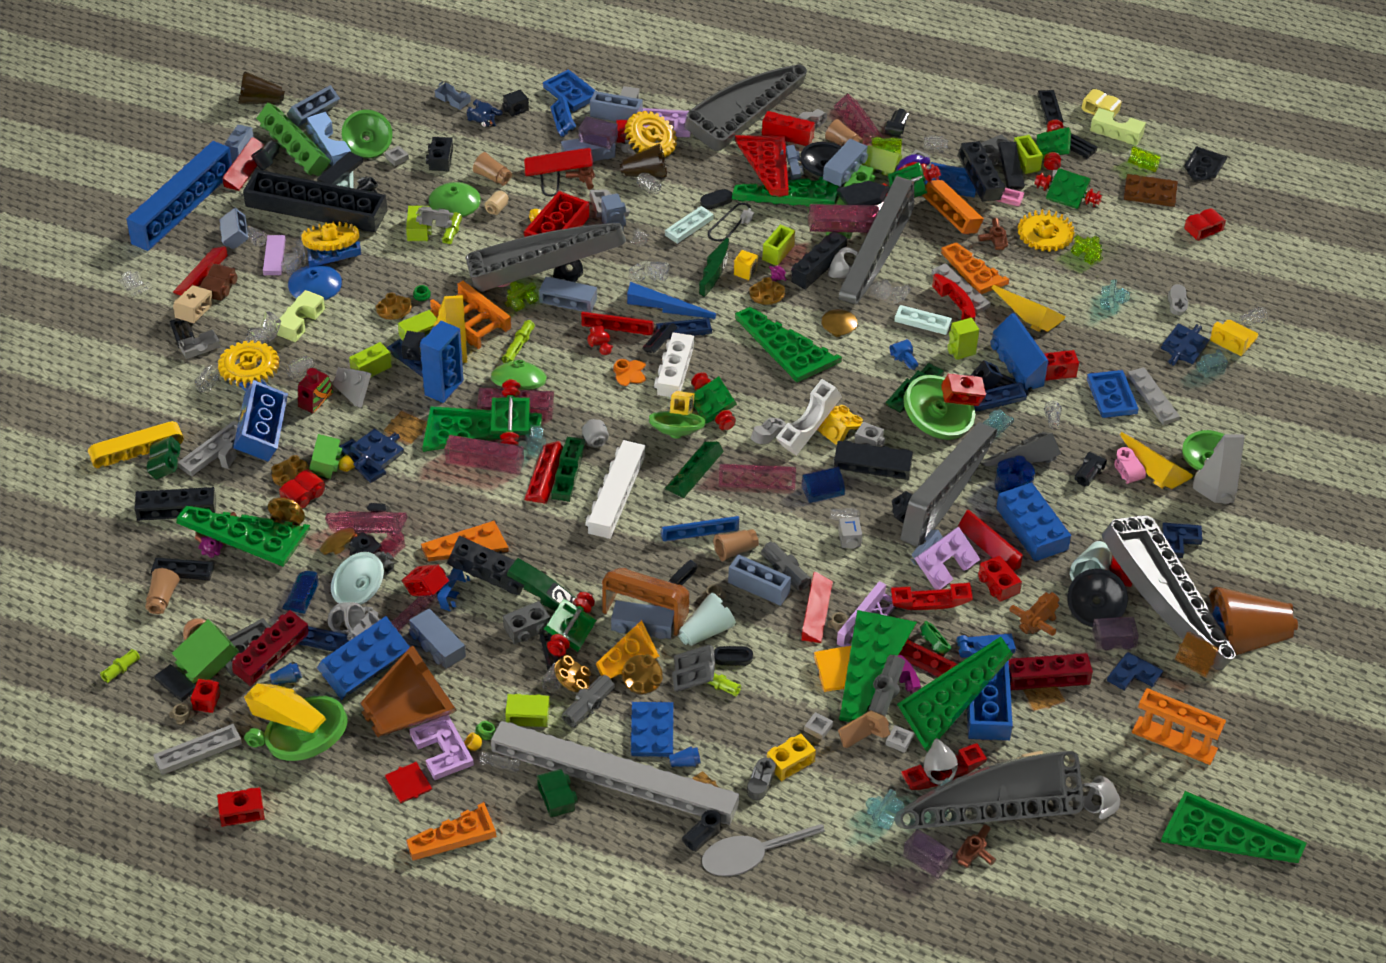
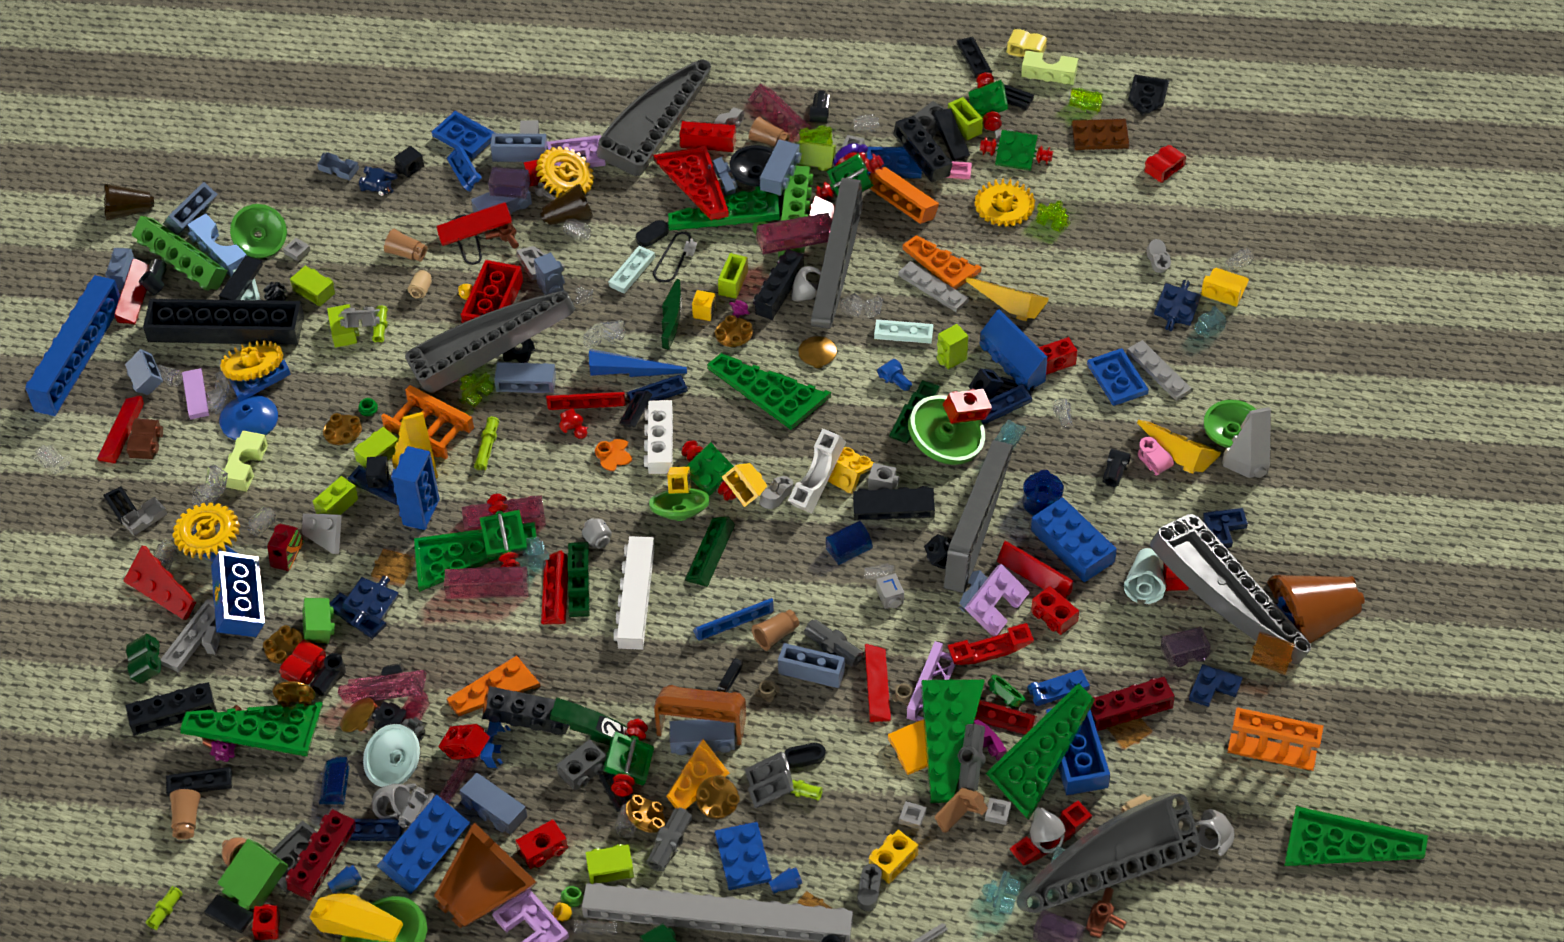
camera: 10 degrees left, 5 degrees up
yellow beam [88,421,184,468] -> none
tan brick [173,285,212,323] -> none
yellow hinge [338,455,355,472] -> none
black brick [426,137,453,171] -> none
bright green dish [429,182,480,217] -> none
bright green dish [491,360,547,390] -> none
light aqua cone [679,593,736,646] -> none
clear pink fence [719,464,796,490] -> none
black tile [836,181,891,212] -> none
red slope [932,273,976,322] -> none
copper piece [978,218,1008,250] -> none
dark grey wedge [980,431,1061,467] -> none
dark orange piece [1009,592,1060,636] -> none
black dish [1067,569,1128,628] -> none
clear light blue hips [1100,279,1130,314] -> none
none -> red wing [123,545,197,620]
none -> lime brick [290,265,335,307]
none -> black piece [310,653,346,696]
none -> red brick [515,819,568,869]
none -> yellow torso [722,463,767,507]

